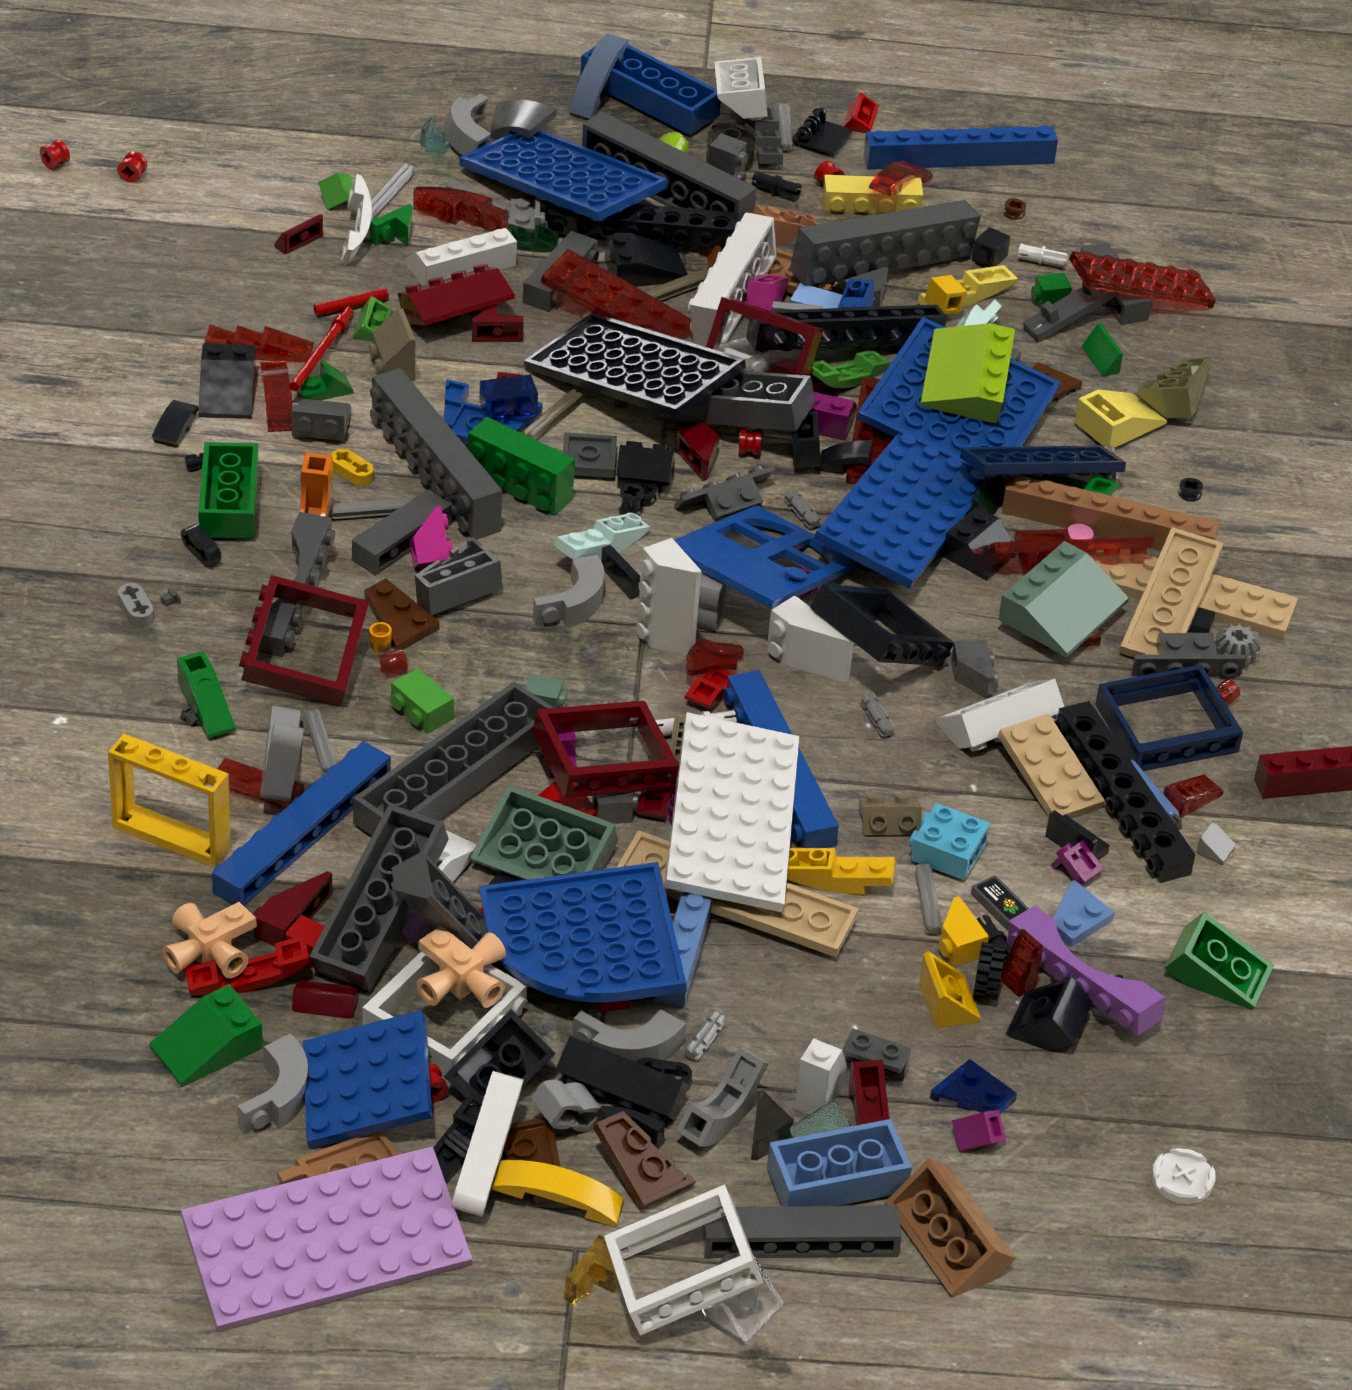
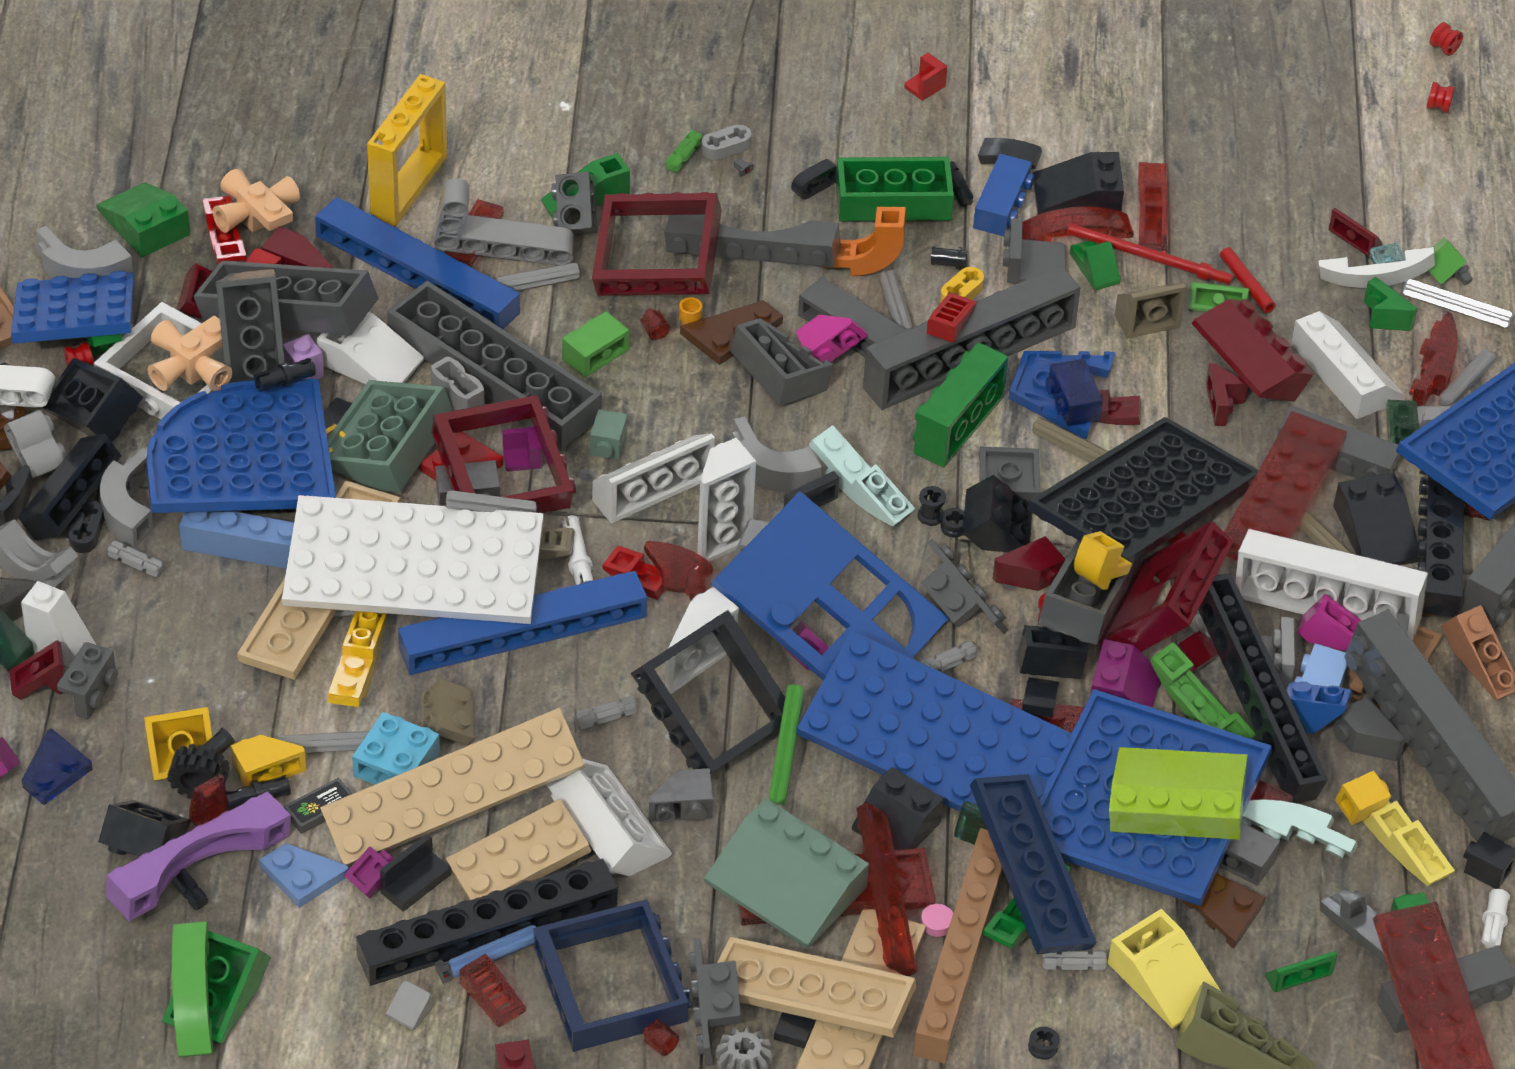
camera: 90 degrees right, 5 degrees up
none -> bright green slope [172,921,213,1057]
none -> black pin [196,727,236,755]
none -> black pin [254,358,316,392]
none -> tan plate [320,708,585,867]
none -> light grey brick [431,356,484,411]
none -> light grey axle [445,490,537,513]
none -> dark grey brick [551,172,597,235]
none -> white slope [592,434,715,524]
none -> bright green axle [665,130,703,173]
none -> bright green axle [769,684,804,805]
none -> red panel [904,52,947,101]
none -> red slope [926,292,977,343]
none -> blue brick [973,154,1034,236]
none -> yellow brick [1074,531,1132,590]
none -> clear light blue plate [1369,243,1405,264]

